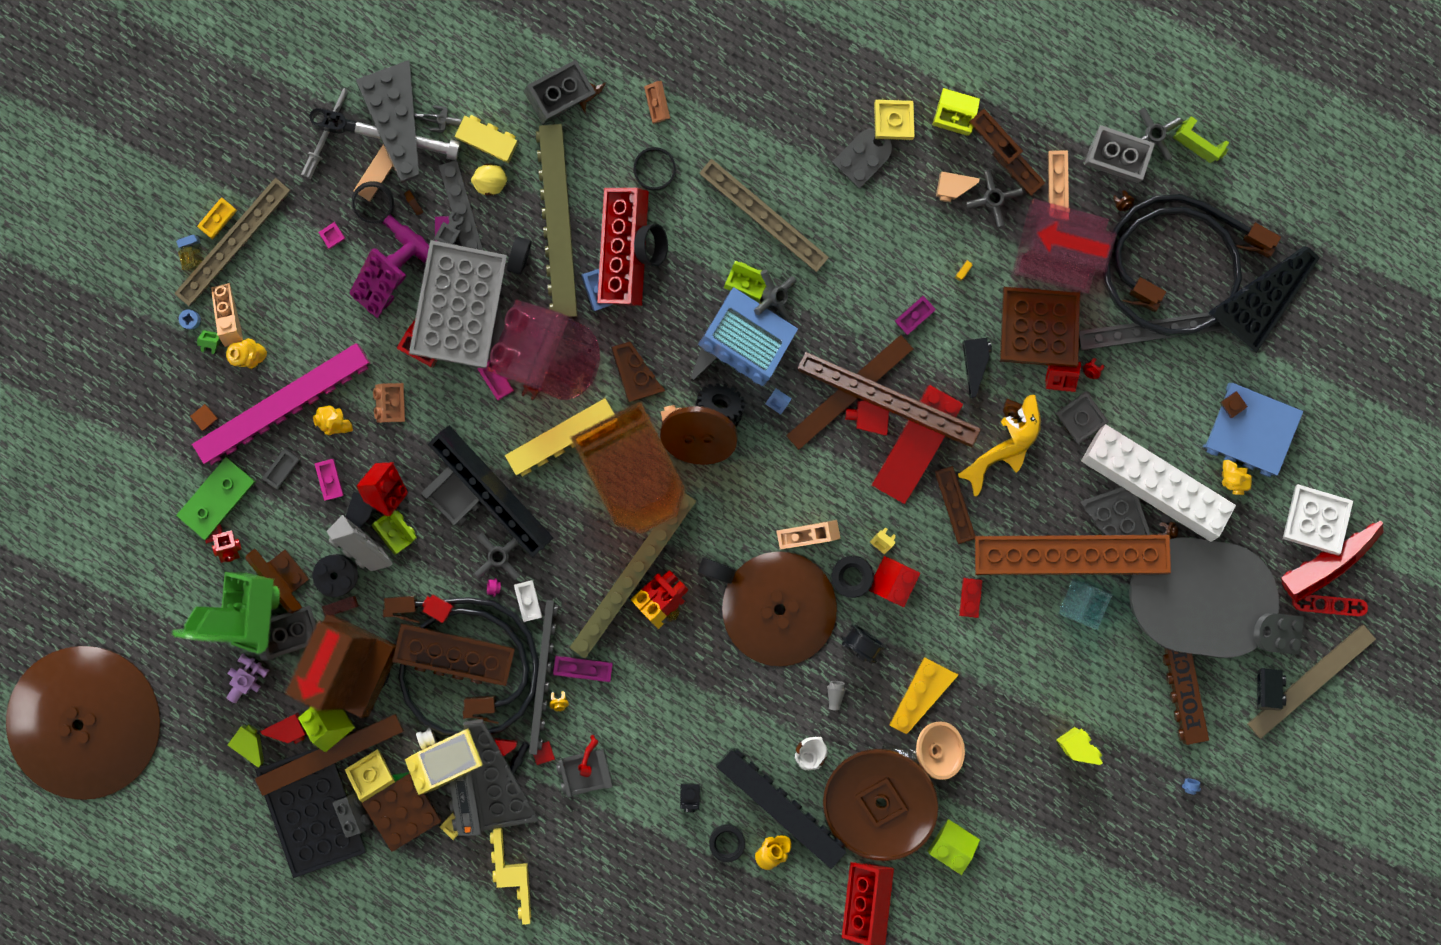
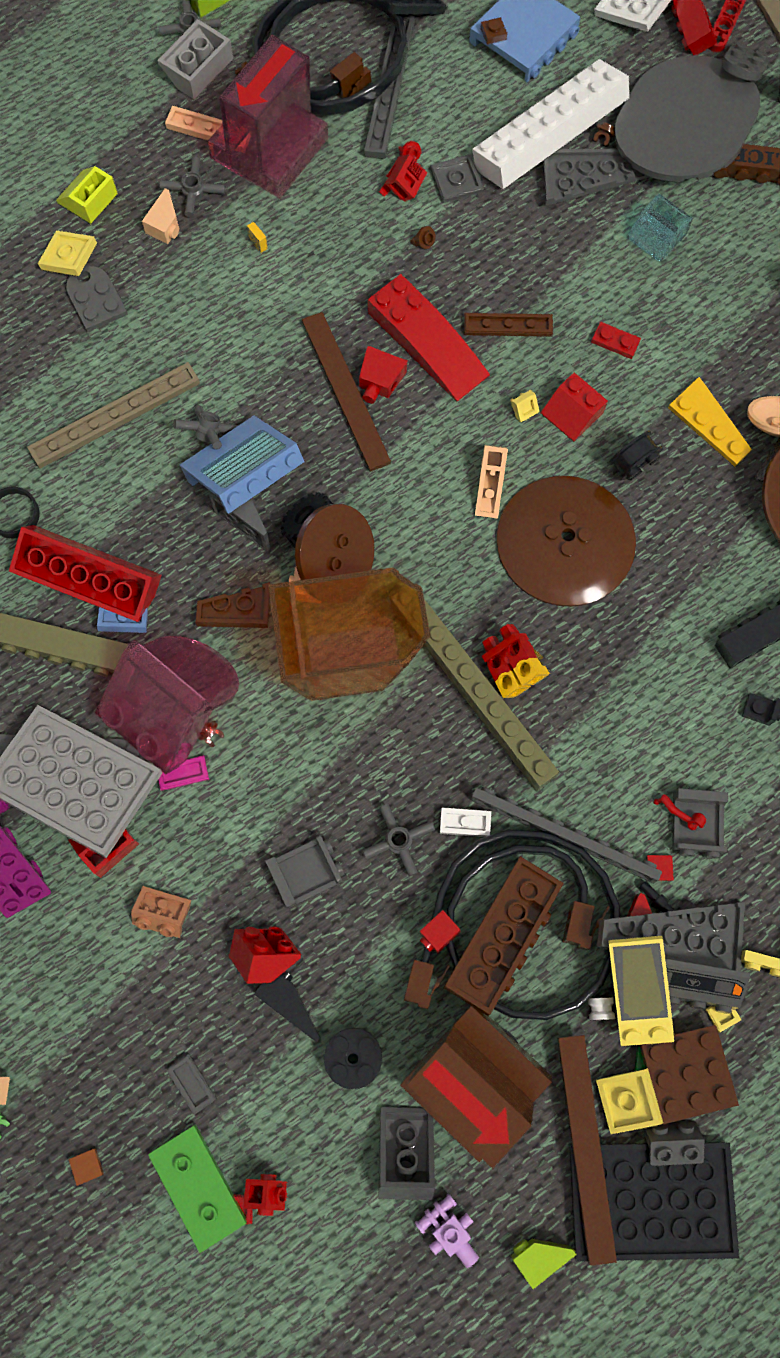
camera: 75 degrees left, 15 degrees down
bright green plate [172,571,280,654] -> none
dark pink brick [192,343,371,465] -> none
yellow head [226,338,267,369] -> none
reddish brown plate [245,548,309,614] -> none
red slope [260,713,307,744] -> none
lime slope [298,707,355,752] -> none
yellow head [313,405,353,435] -> none
dark pink plate [315,459,344,501] -> none
clear red piece [322,596,359,617] -> none
light grey slope [326,515,393,571] -> none
lime bracket [372,510,417,555] -> none
black brick [428,425,554,558] -> none
dark pink plate [487,578,501,597] -> none
light yellow brick [505,398,617,477] -> none
black tyre [507,236,532,275] -> none
yellow plate [549,691,569,711] -> none
magenta plate [553,655,613,682] -> none
black tyre [634,224,668,266] -> none
black tyre [698,557,736,584] -> none
lime bracket [724,261,766,303] -> none
medium blue plate [765,388,791,414] -> none
white hair [795,737,828,771] -> none
reddish brown plate [797,352,981,448] -> none
light grey cone [827,681,846,710] -> none
black tyre [831,555,874,598] -> none
magenta plate [894,295,936,335] -> none
yellow piece [958,395,1041,496] -> none
black slope [962,337,992,398] -> none
reddish brown bracket [969,109,1045,196] -> none
dark orange plate [975,535,1171,575] -> none
reddish brown plate [1000,287,1080,368] -> none
yellow head [1222,460,1252,495] -> none

